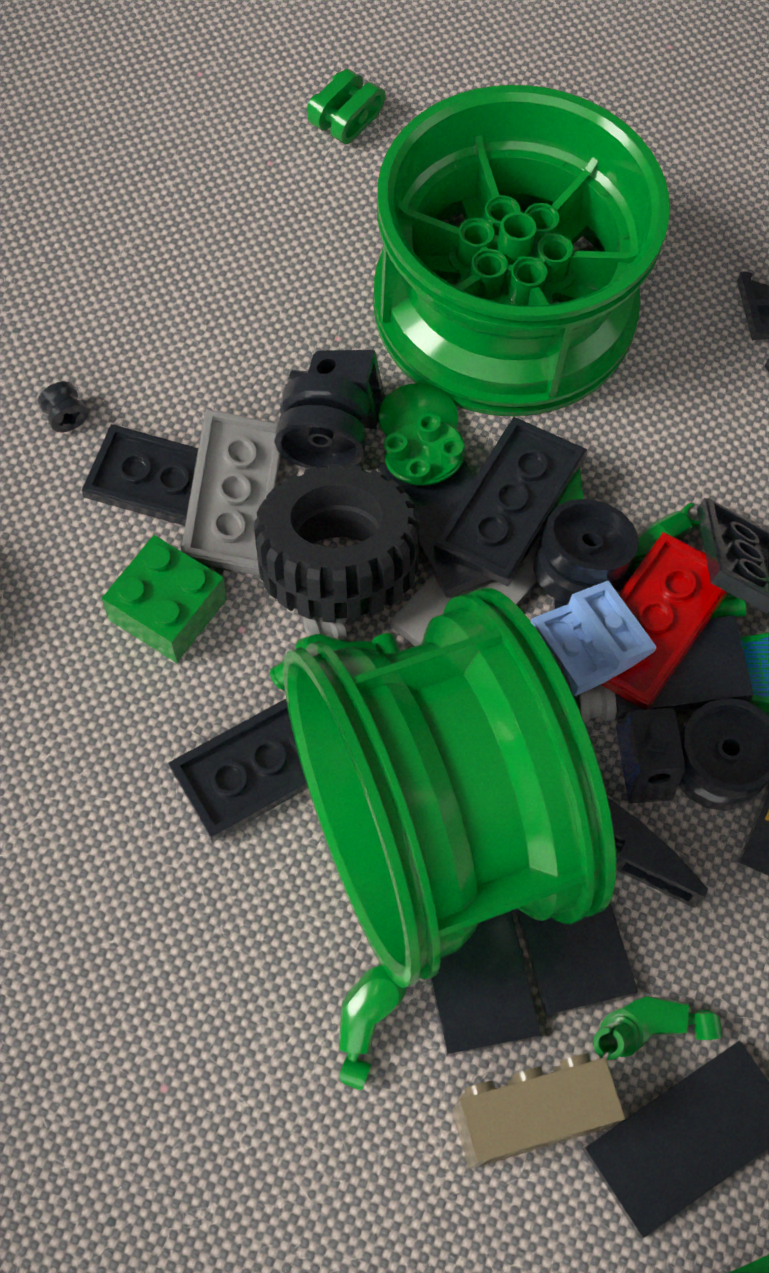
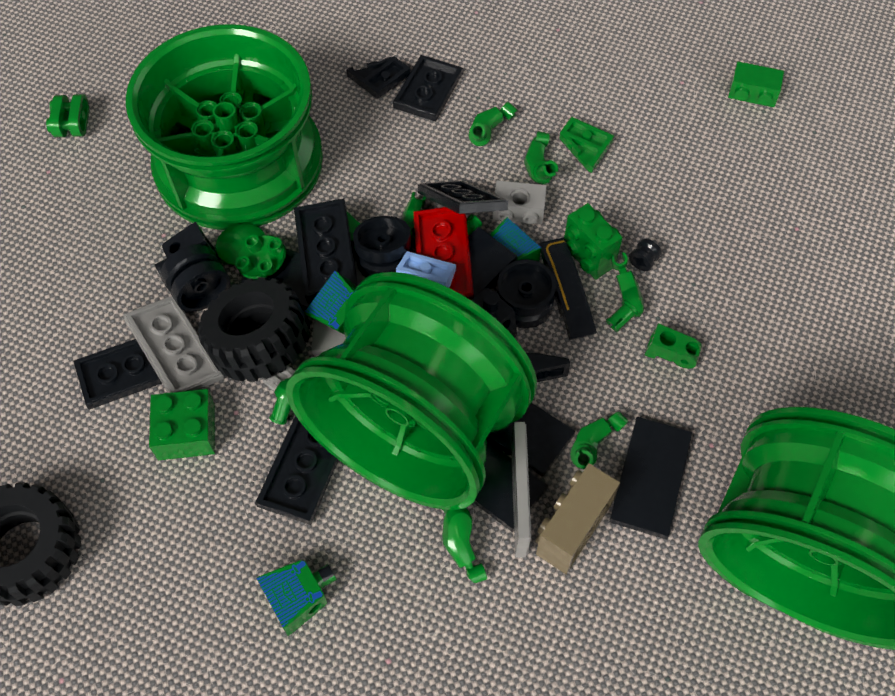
camera: 35 degrees left, 5 degrees down
black wheel [38,381,88,433] -> none
none -> torso [257,560,337,636]
none -> torso [304,271,356,335]
none -> light grey tile [511,422,531,558]

